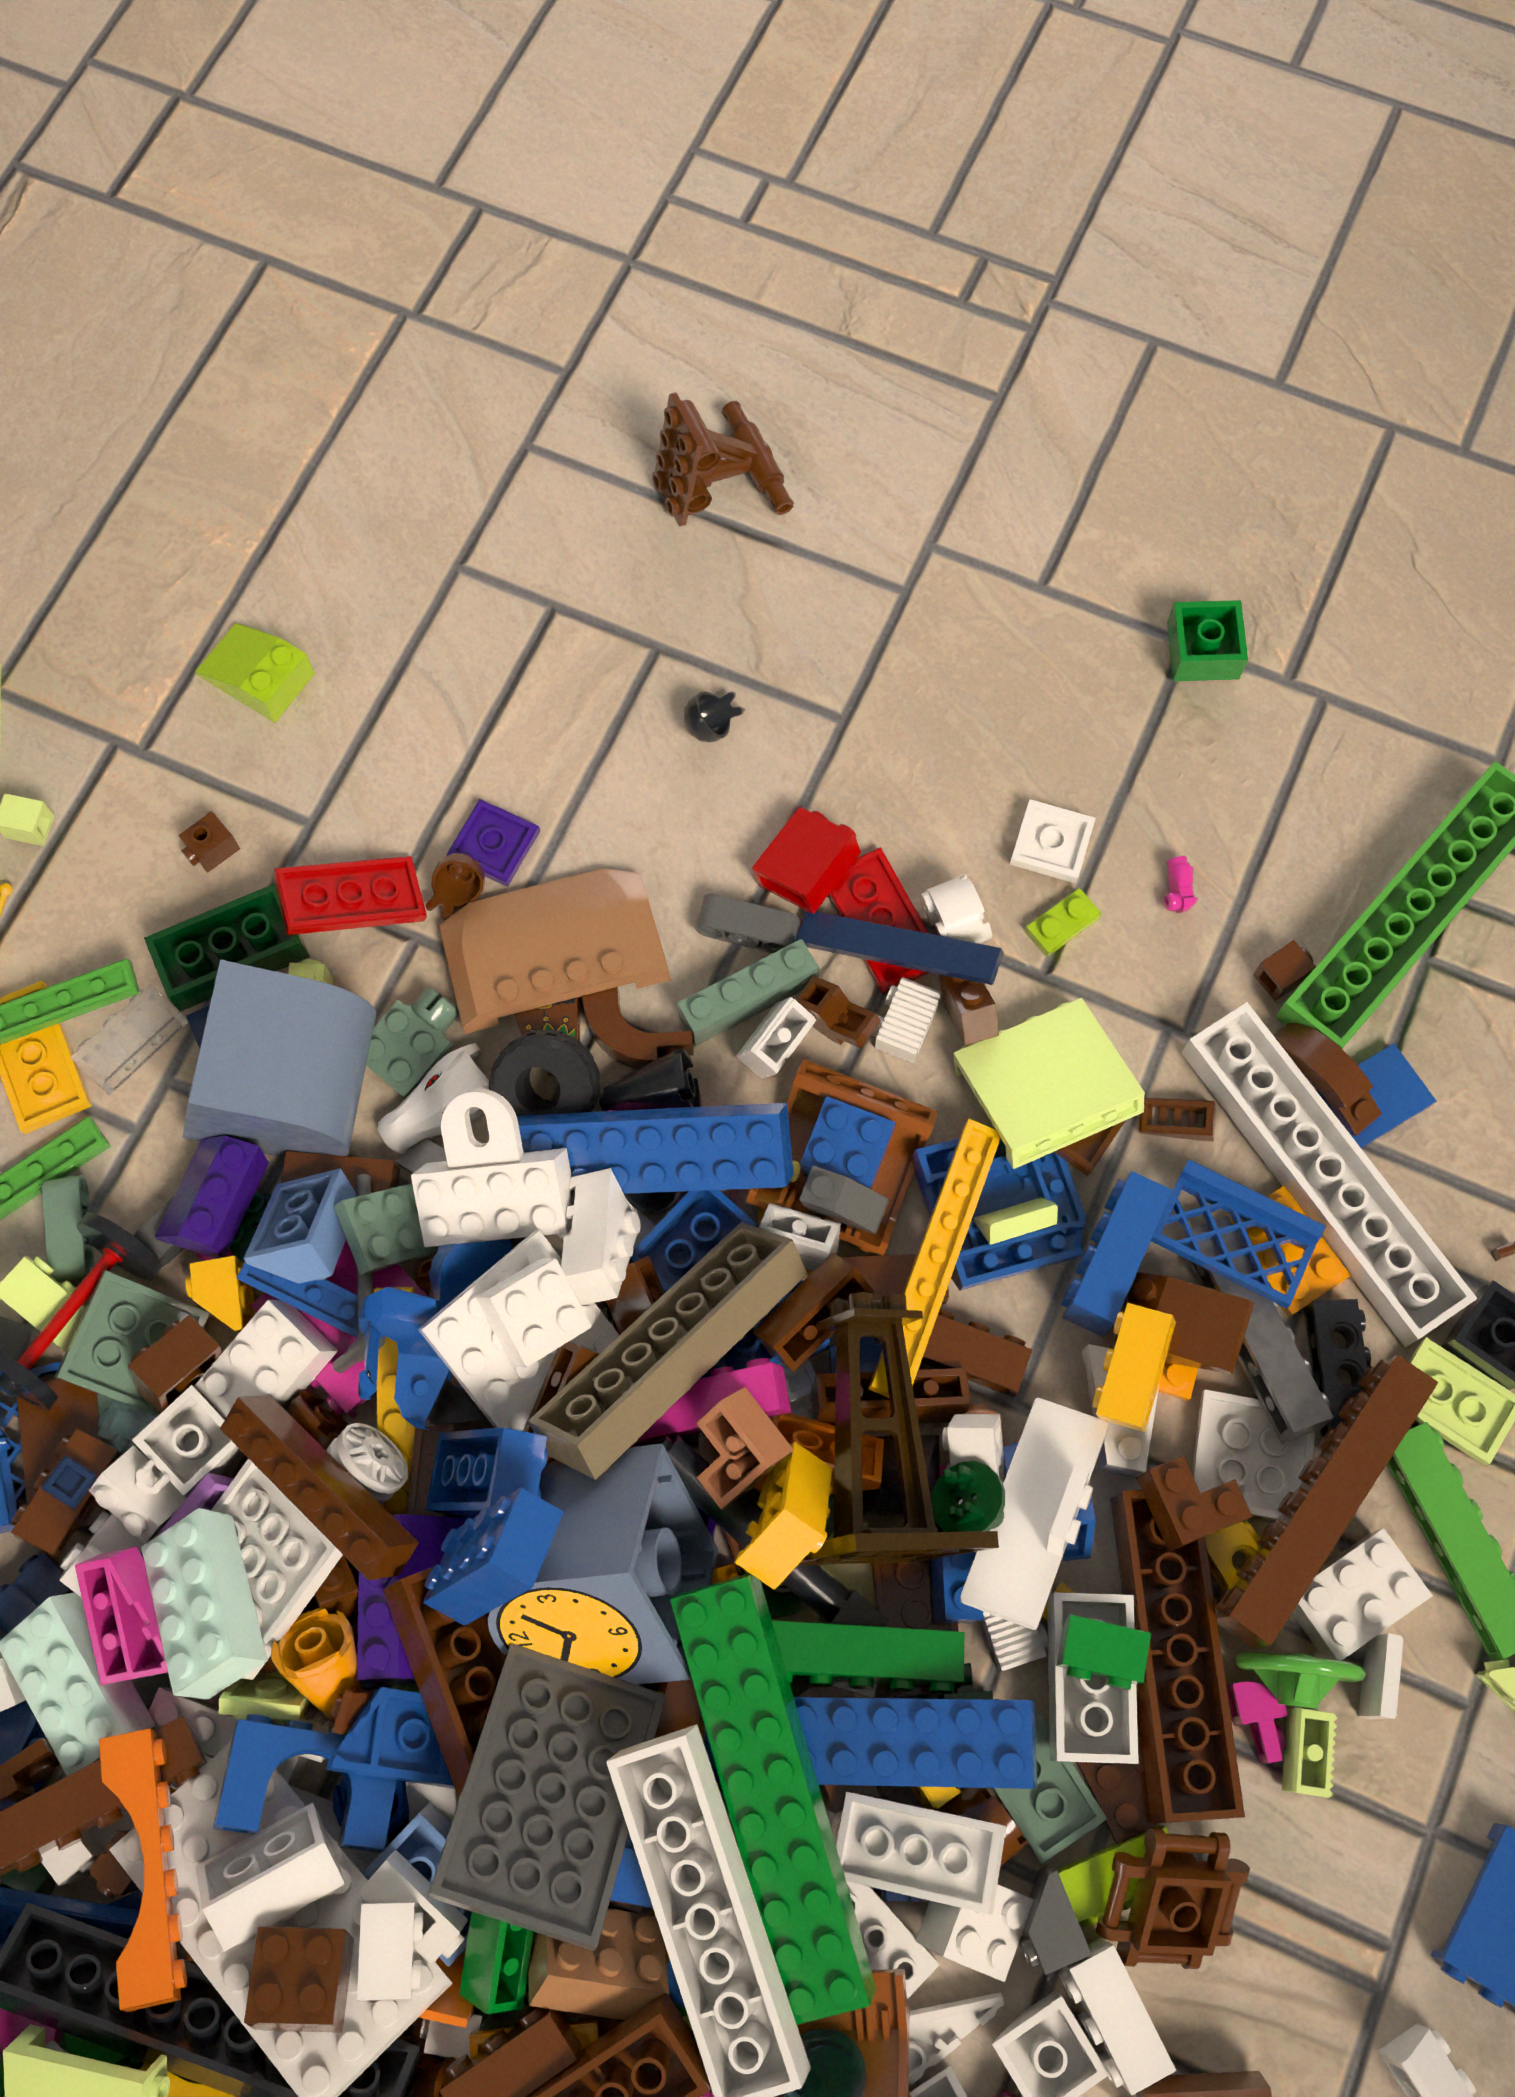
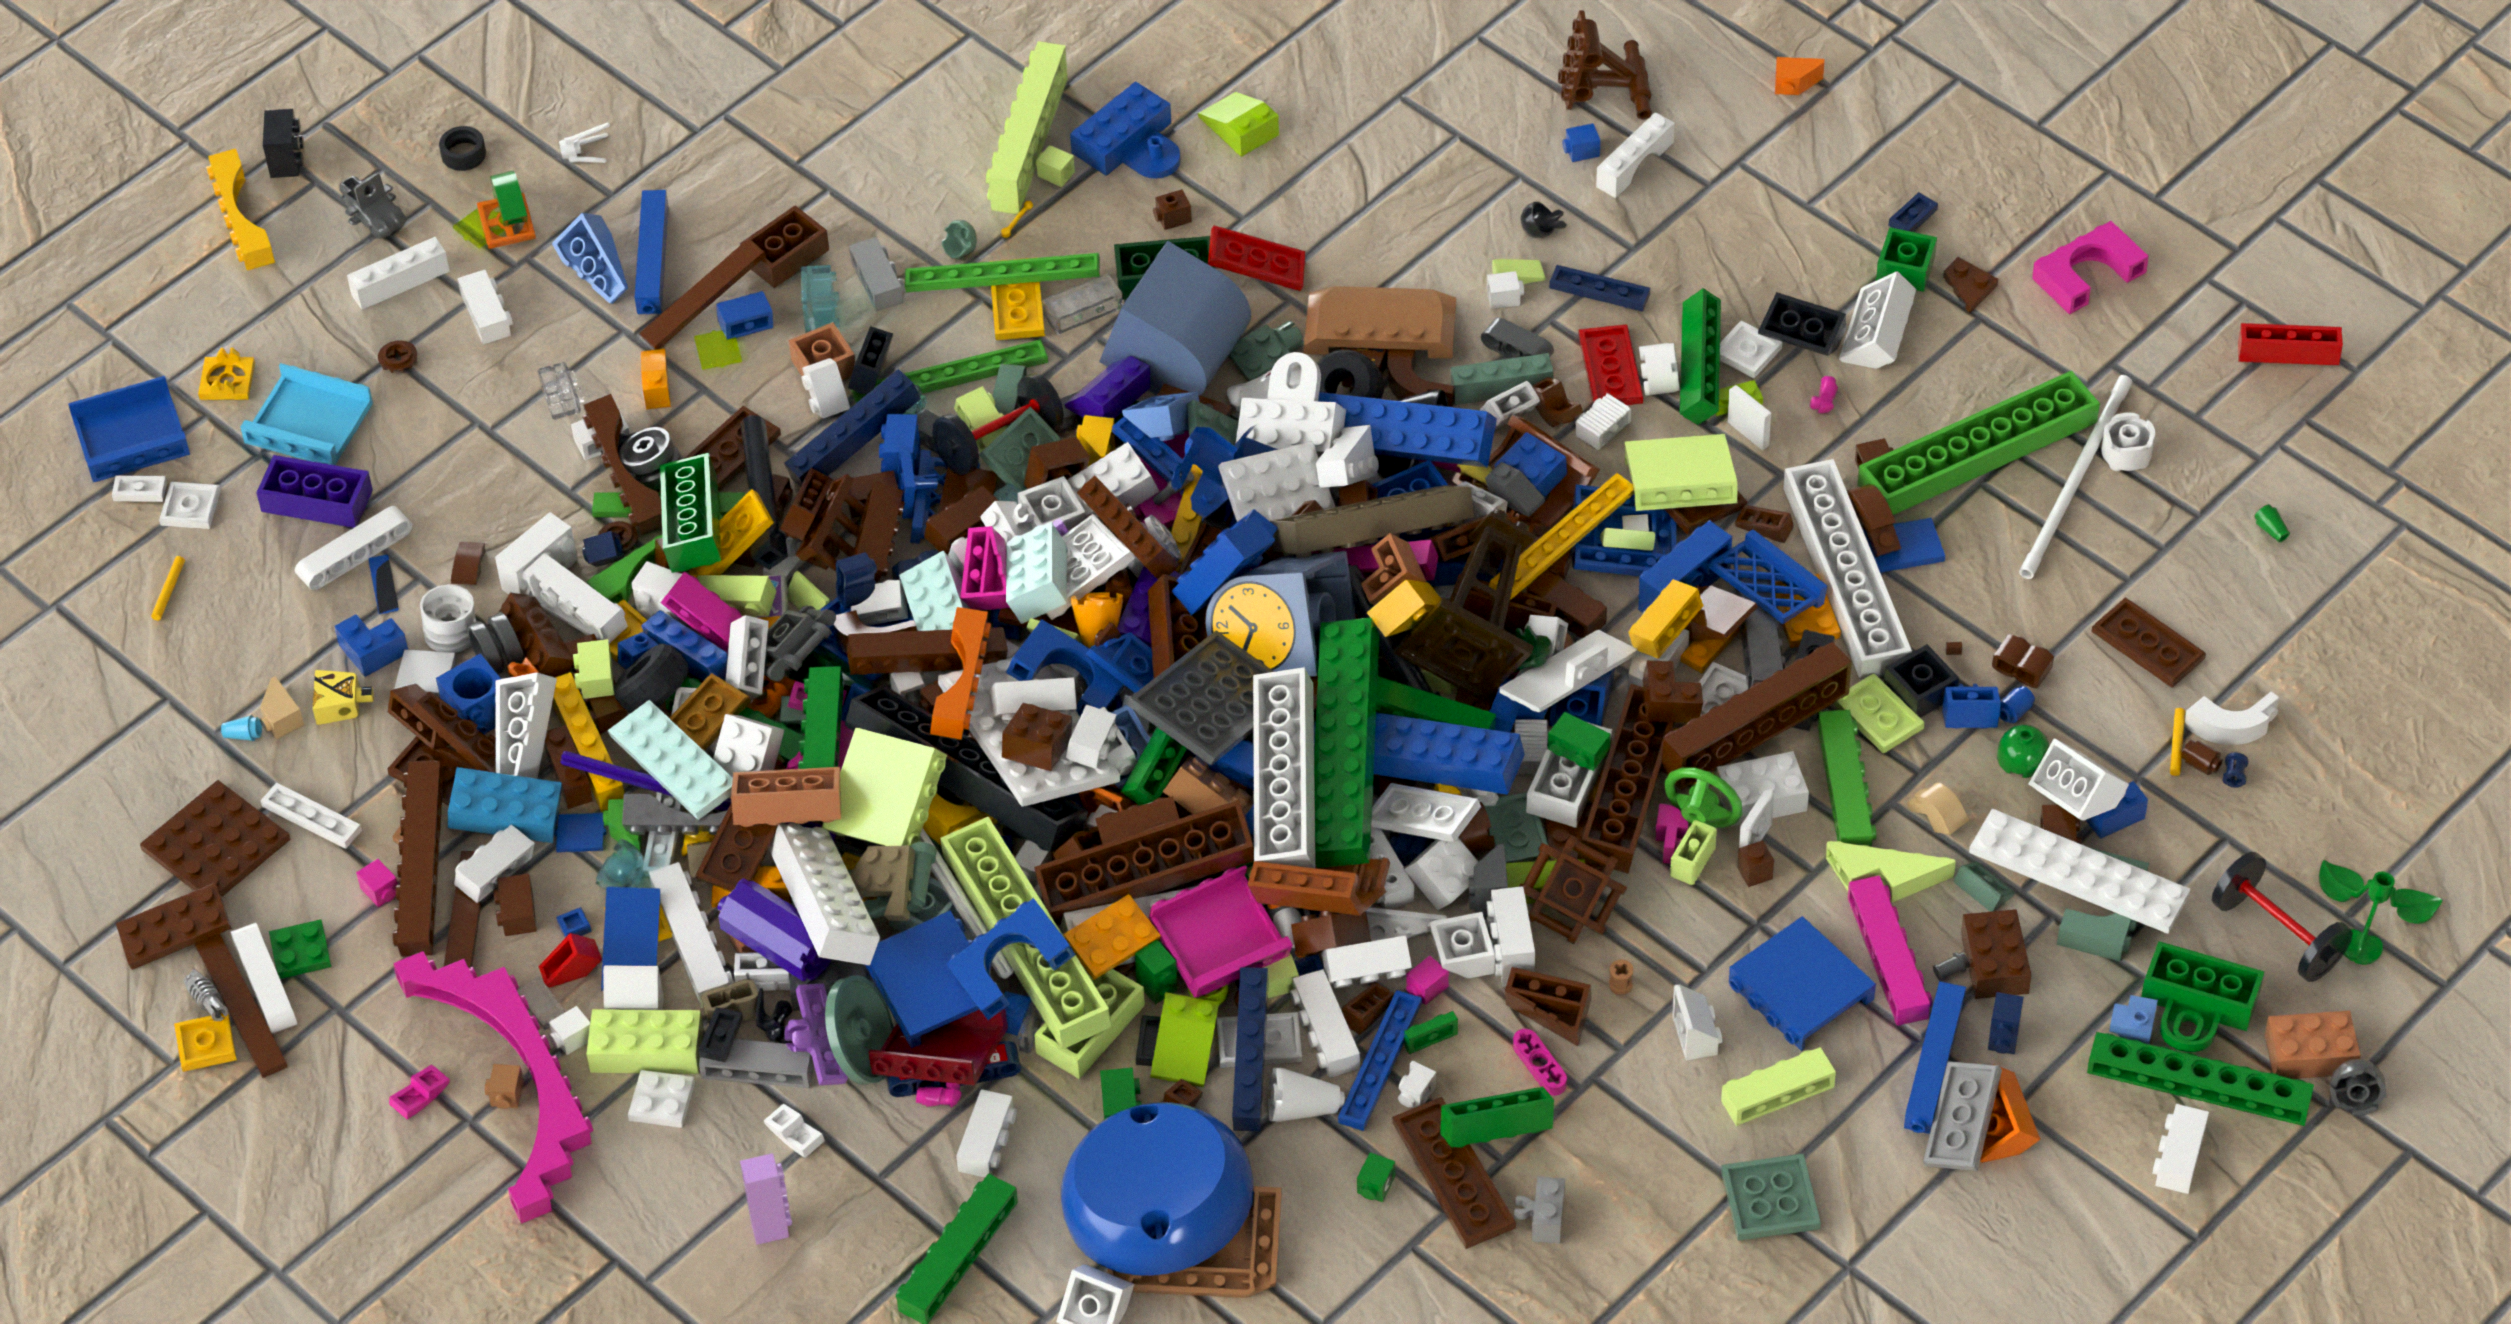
camera: 20 degrees right, 20 degrees down
dark blue tile [41,1455,99,1511] -> none
reddish brown piece [425,853,485,920] -> none
dark purple tile [446,799,540,887] -> none
white brick [476,1258,592,1368] -> none
red brick [751,806,861,915] -> none
dark blue tile [795,911,1004,985] -> none
reddish brown brick [938,974,999,1046] -> none
none -> blue brick [1070,81,1180,179]
none -> white brick [1487,271,1524,309]
none -> yellowish green slope [1492,259,1546,284]
none -> dark blue plate [1549,265,1651,312]
none -> blue brick [1562,123,1600,162]
none -> white arch [1596,112,1675,198]
none -> medium nougat bush [1609,959,1634,995]
none -> white tile [1622,514,1649,531]
none -> green brick [1680,288,1721,425]
none -> white tile [1728,385,1771,450]
none -> reddish brown brick [1737,840,1774,887]
none -> black slope [1758,292,1846,356]
none -> orange slope [1775,57,1824,95]
none -> white slope [1839,271,1916,369]
none -> dark blue plate [1888,192,1938,232]
none -> reddish brown wing [1943,257,1998,313]
none -> dark pink arch [2032,221,2149,315]

